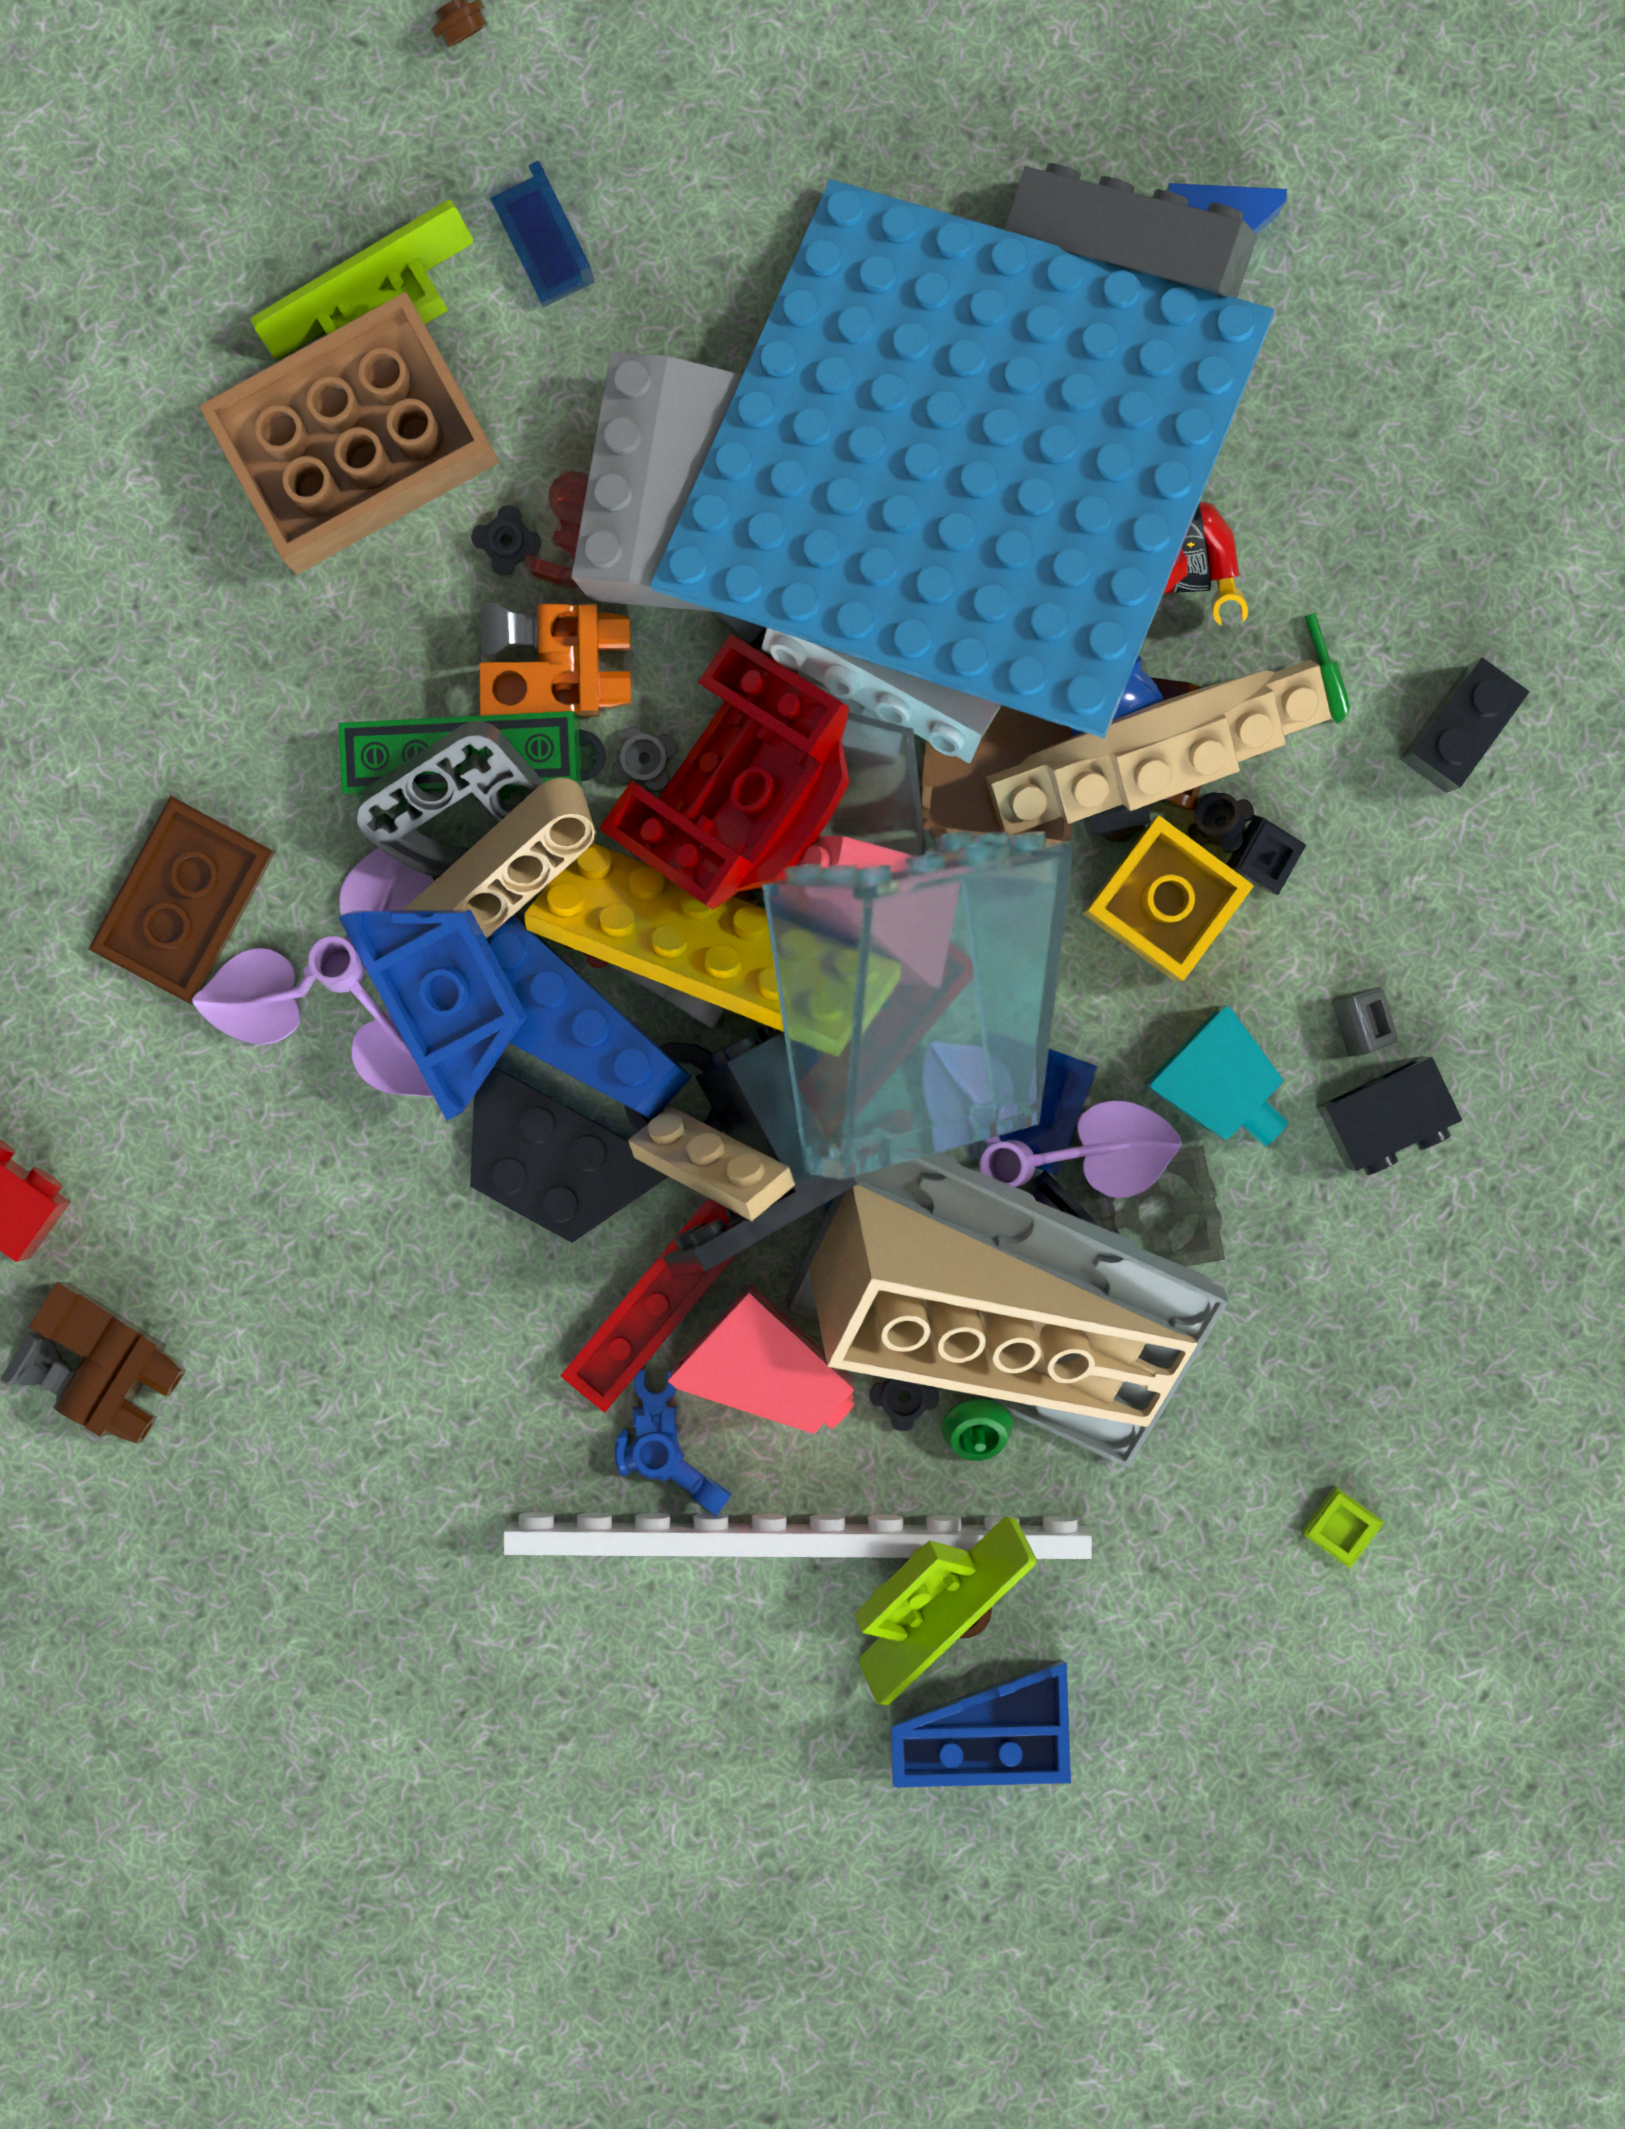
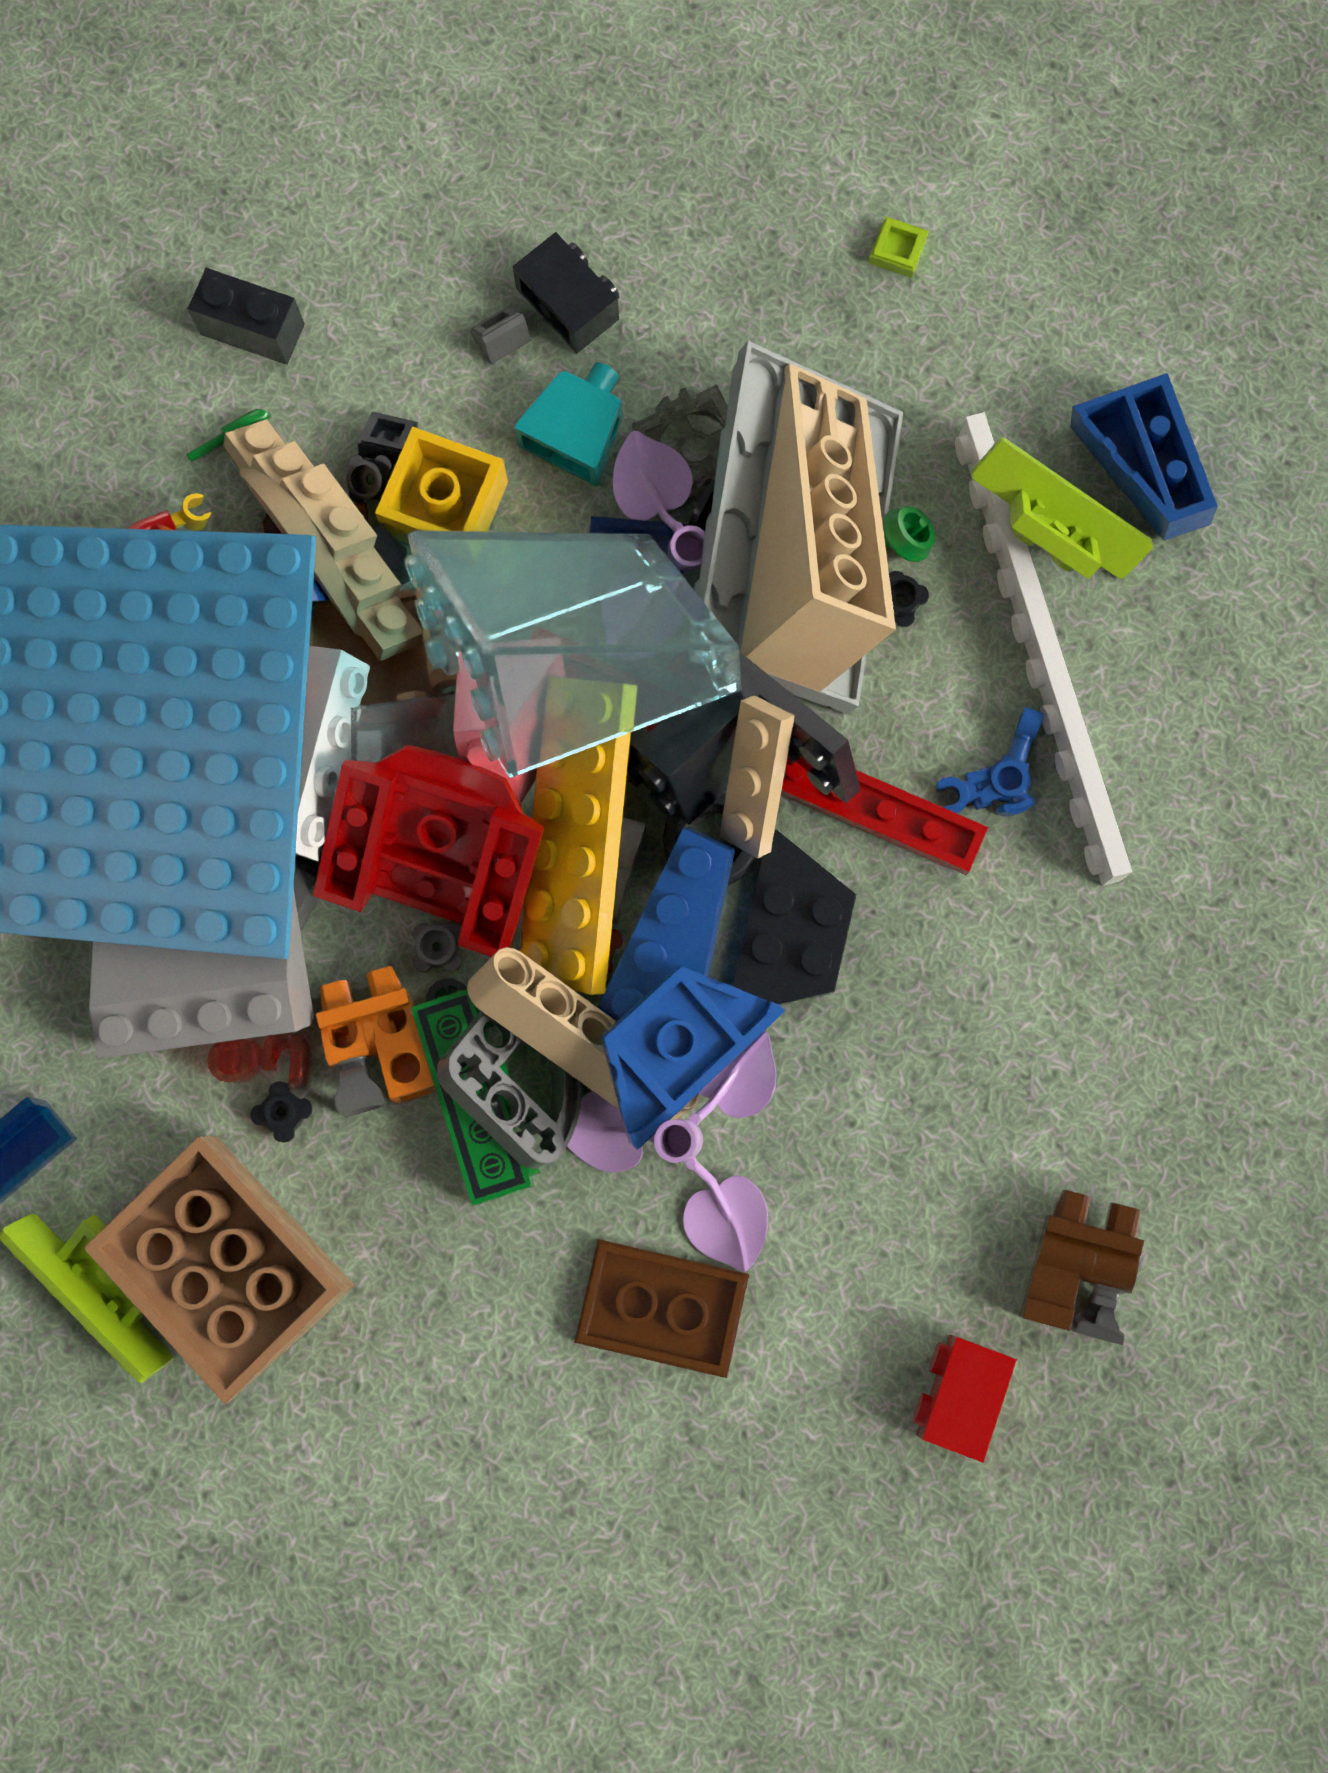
camera: 100 degrees left, 10 degrees down
coral slope [668,1283,855,1434] -> none

